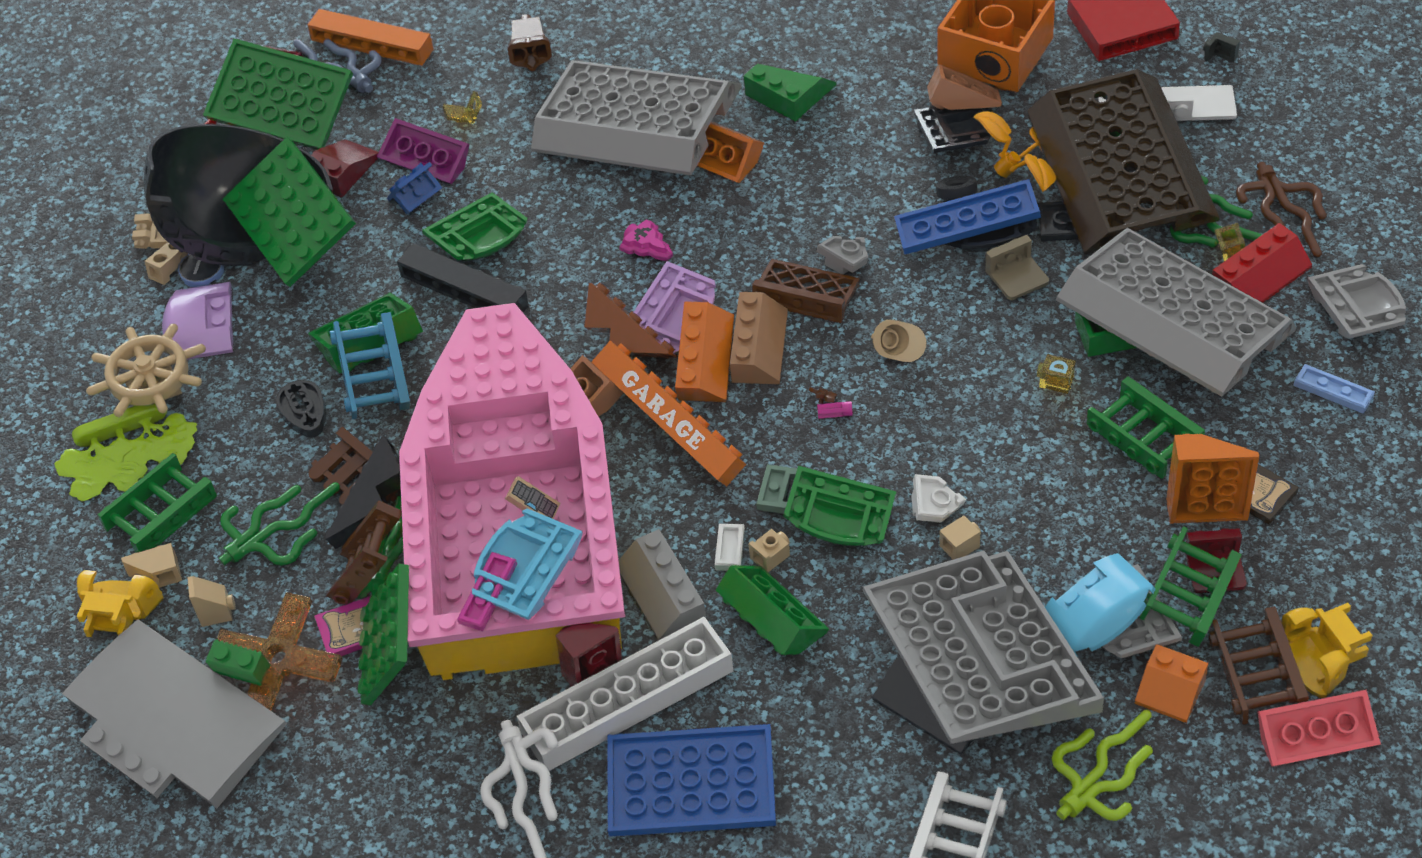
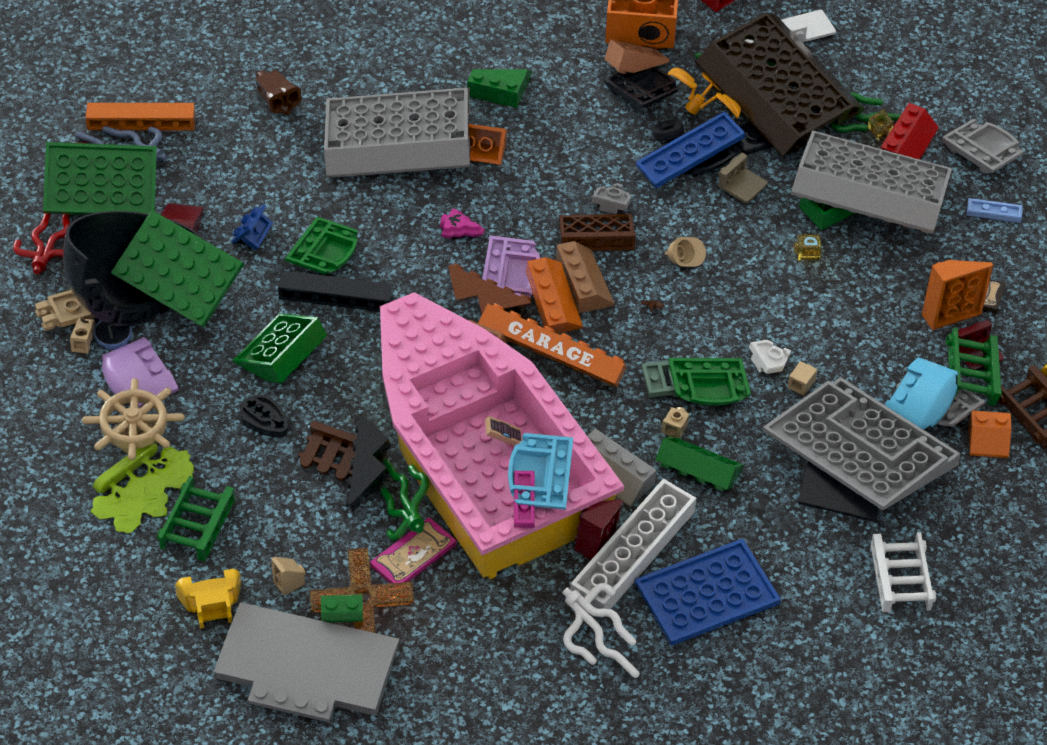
camera: 30 degrees left, 0 degrees up
tan slope [121,543,182,588] -> none
green plant [218,482,340,566] -> none
reddish brown fence [326,500,402,605] -> none
dark azure fence [329,312,410,419] -> none
green plate [358,563,409,705] -> none
magenta slope [377,118,469,184] -> none
clear yellow bracket [442,91,482,123] -> none
white tile [715,524,745,571] -> none
dark pink piece [817,401,853,419] -> none
lime plant [1052,710,1153,821] -> none
green fence [1087,376,1205,479] -> none
reddish brown plant [1236,162,1327,258] -> none

